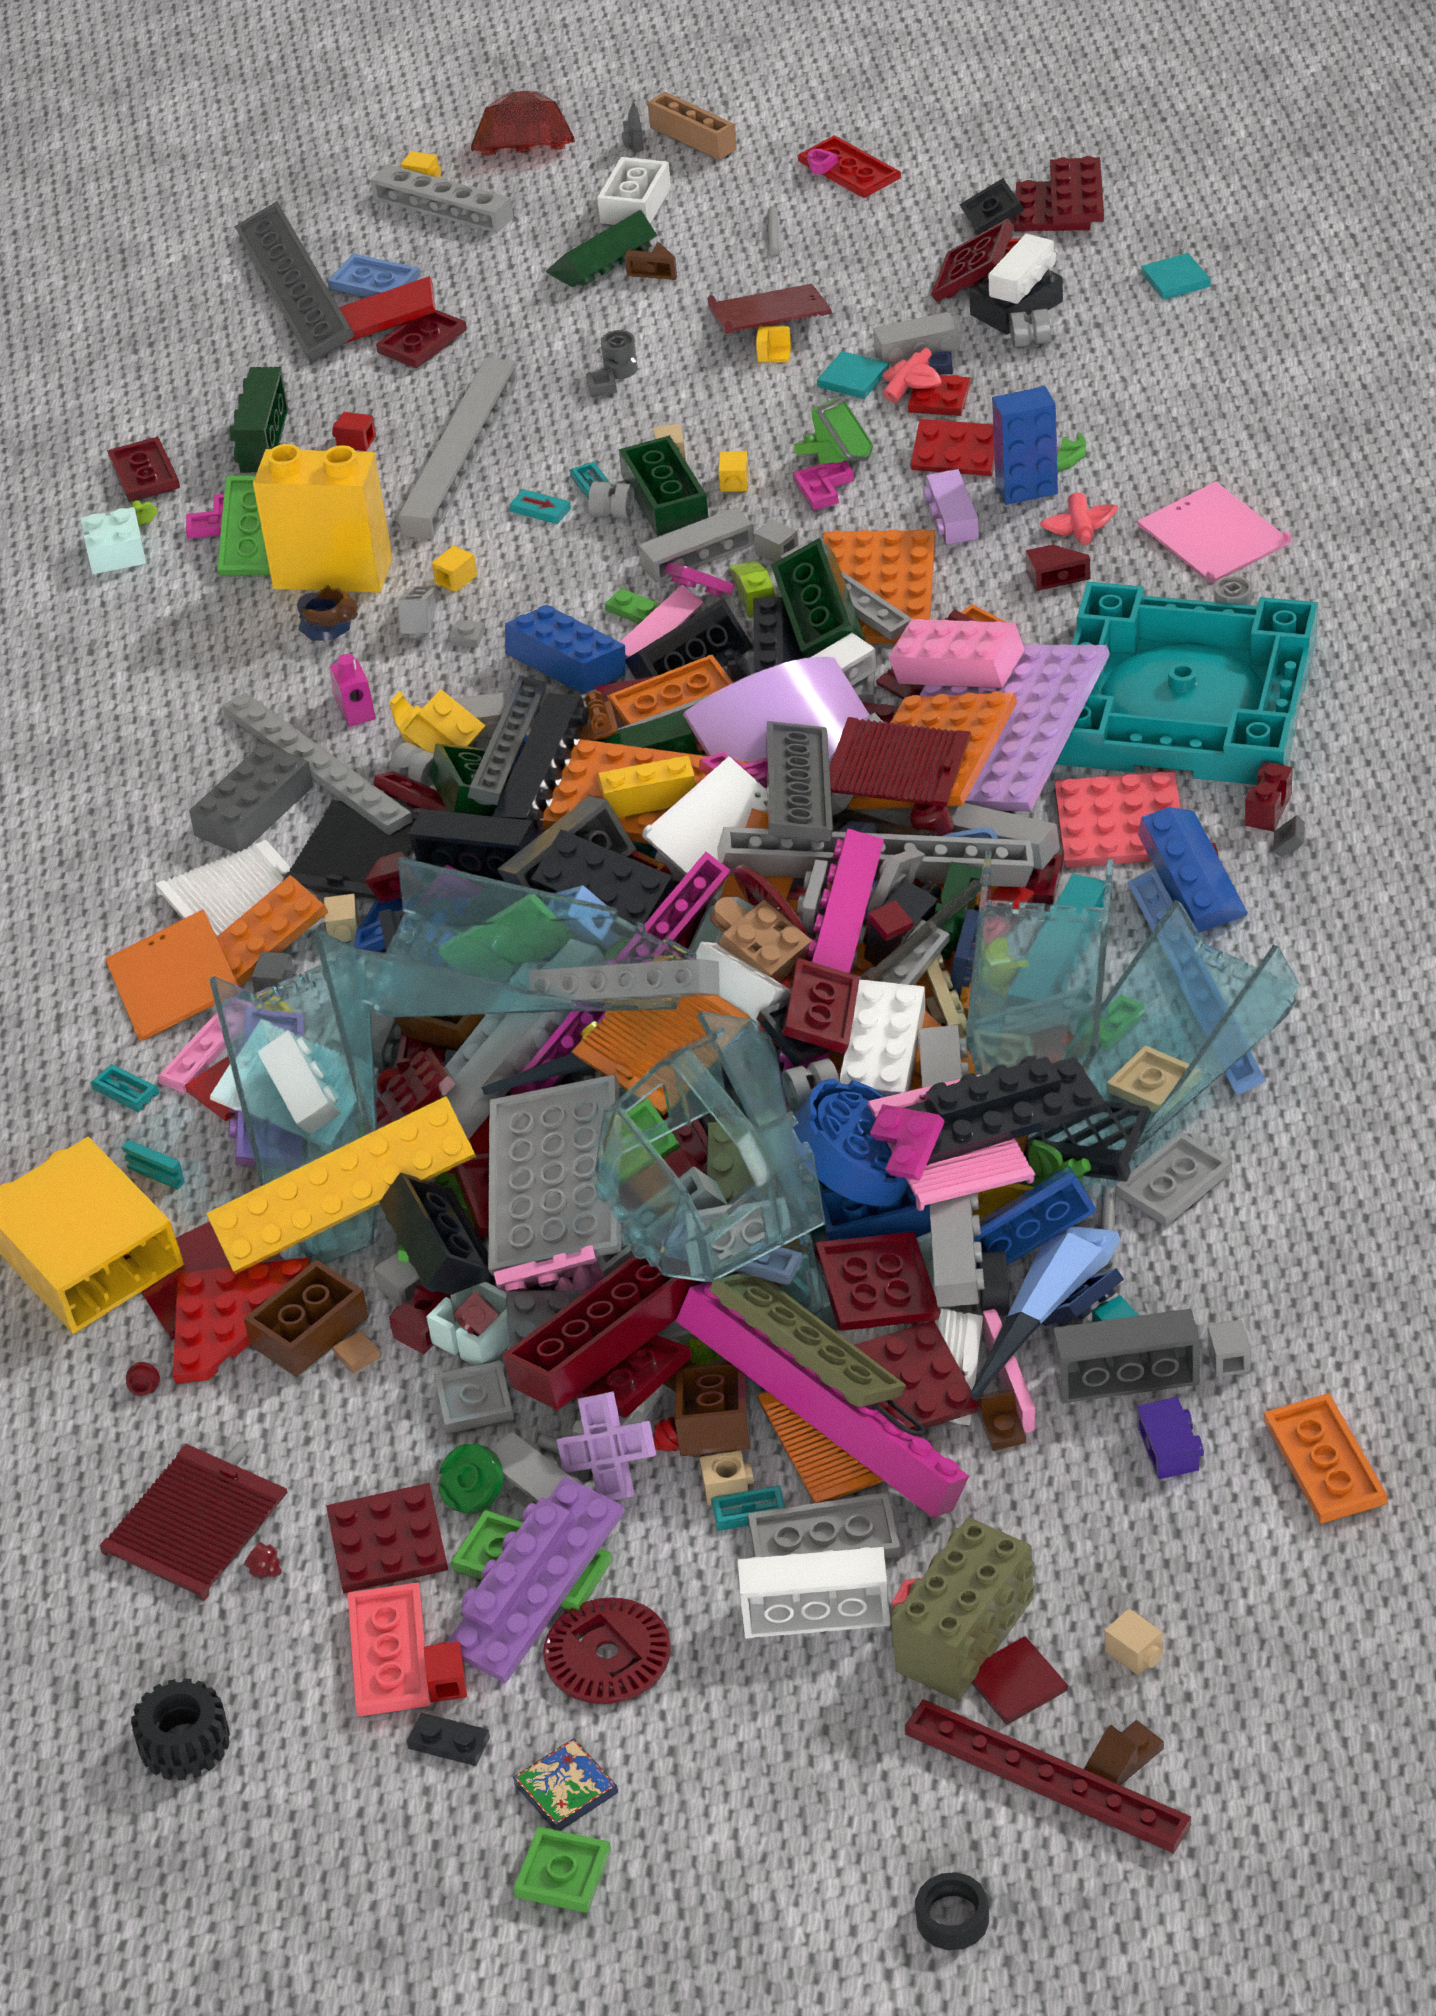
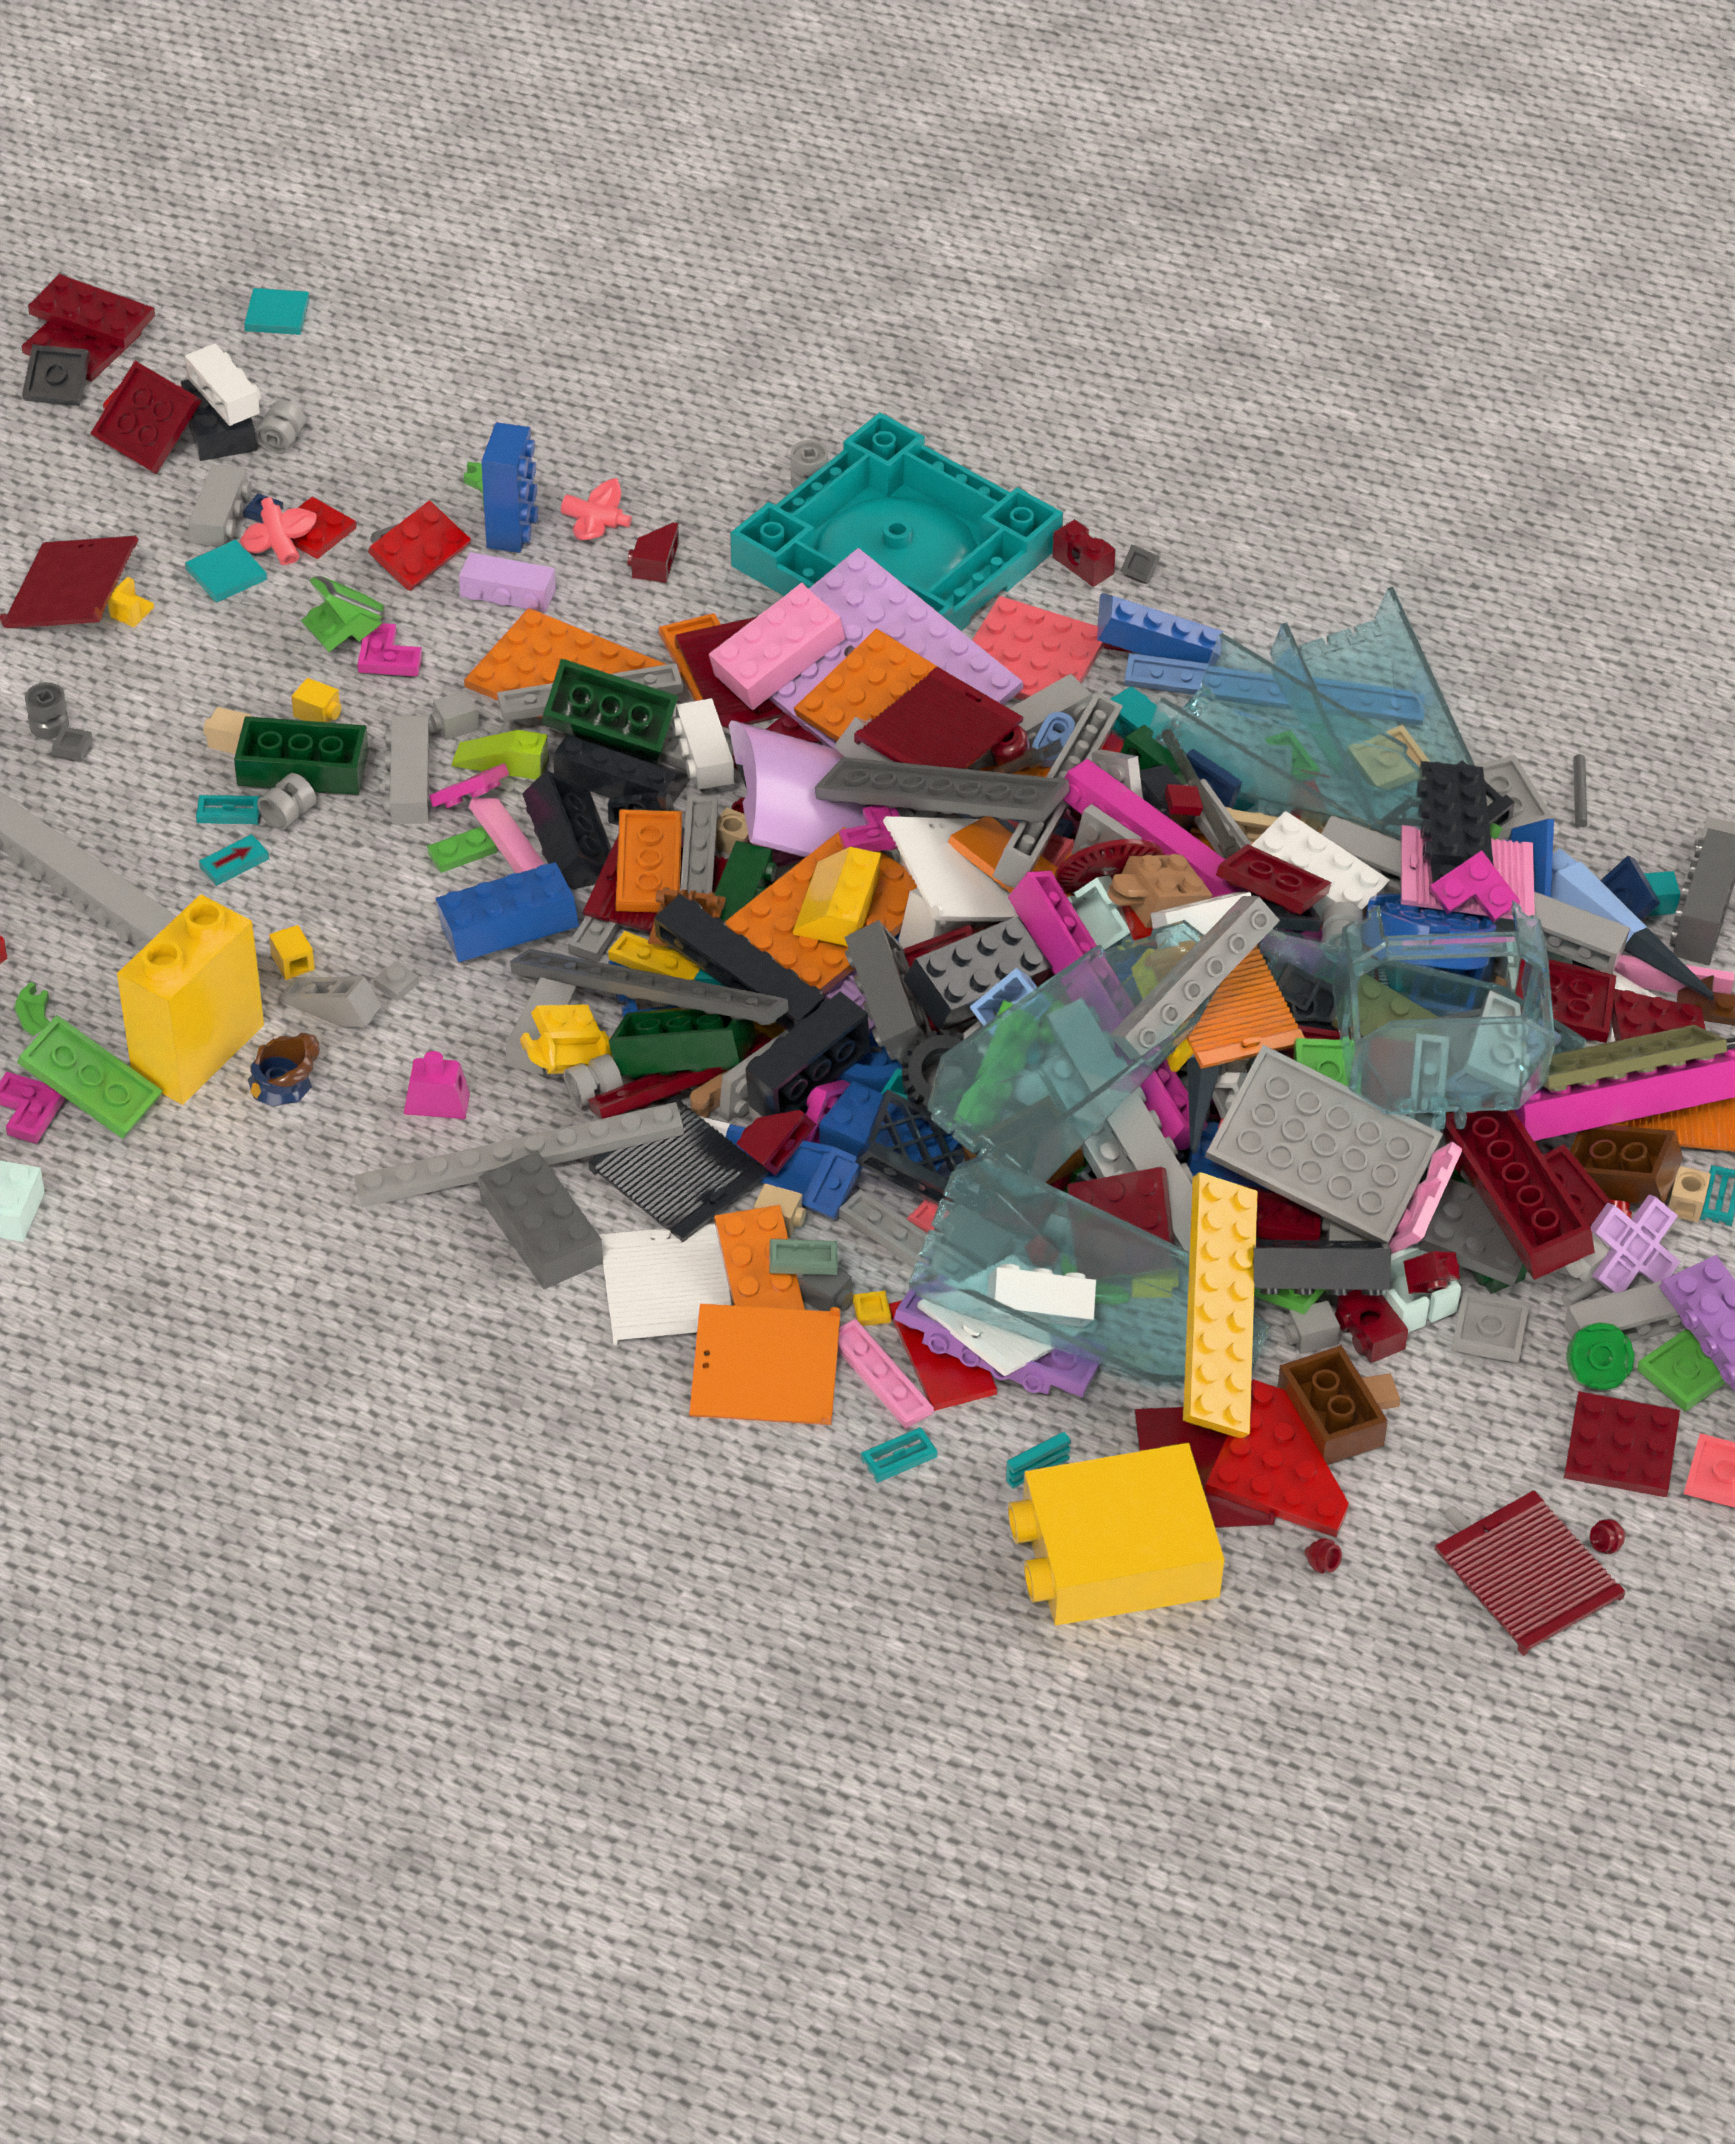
camera: 70 degrees left, 5 degrees up
bright pink door [1137,482,1291,584] -> none
none -> sand green plate [769,1239,838,1275]
none -> dark grey bar [1573,754,1587,827]

